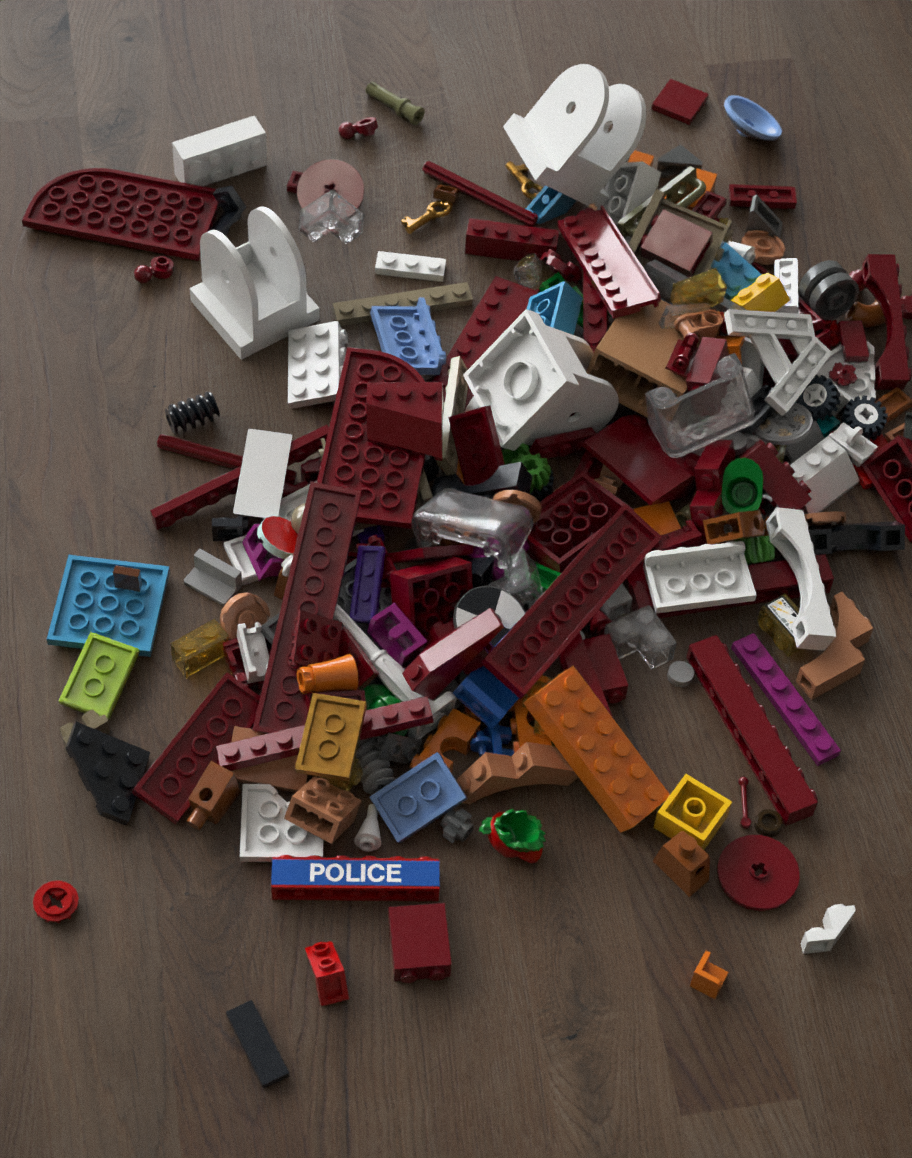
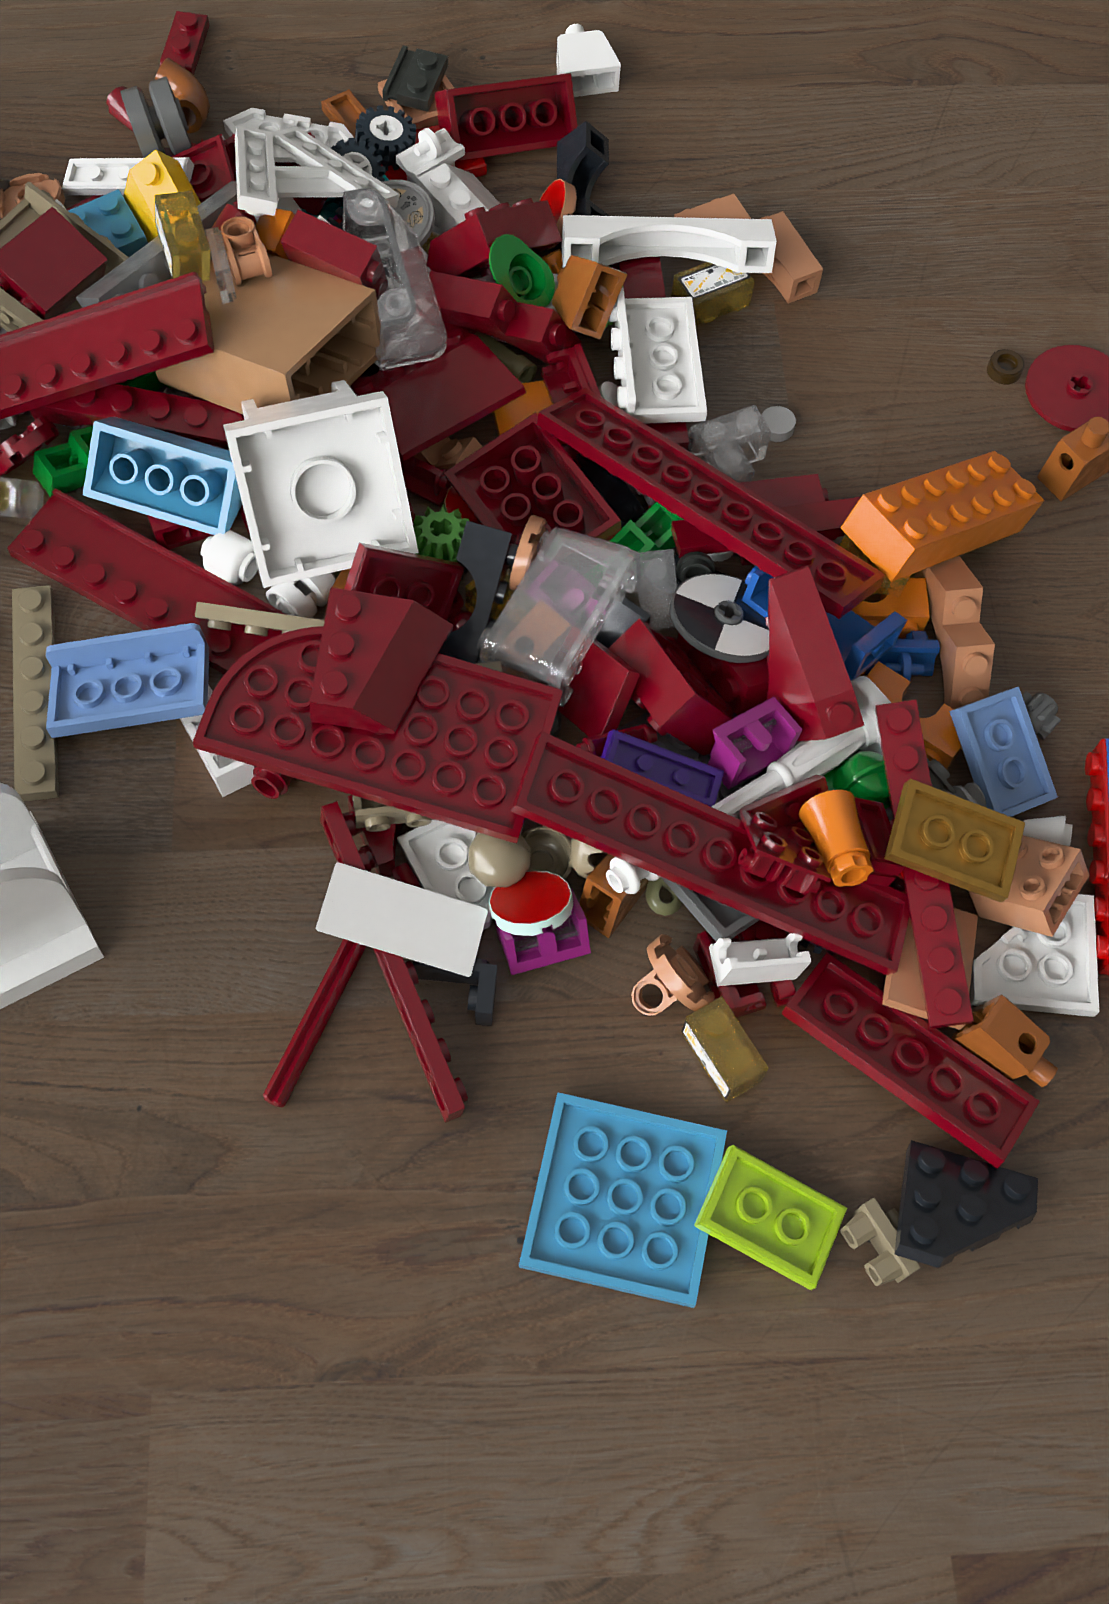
camera: 85 degrees left, 10 degrees up
tile [113,566,142,592] -> none
black piece [165,391,220,435] -> none
light grey panel [184,548,242,606] -> none
white tile [224,535,259,585] -> none
white bracket [288,321,348,409] -> none
green hair [479,809,546,863] -> none
yellow brick [654,774,732,850] -> none
dark red hinge [665,333,699,378] -> none
dark red brick [686,635,818,826] -> none
magenta plate [731,633,841,766] -> none
dark red hinge [738,776,751,829] -> none
dark red tile [838,321,869,362] -> none
dark red arch [862,254,912,390] -> none

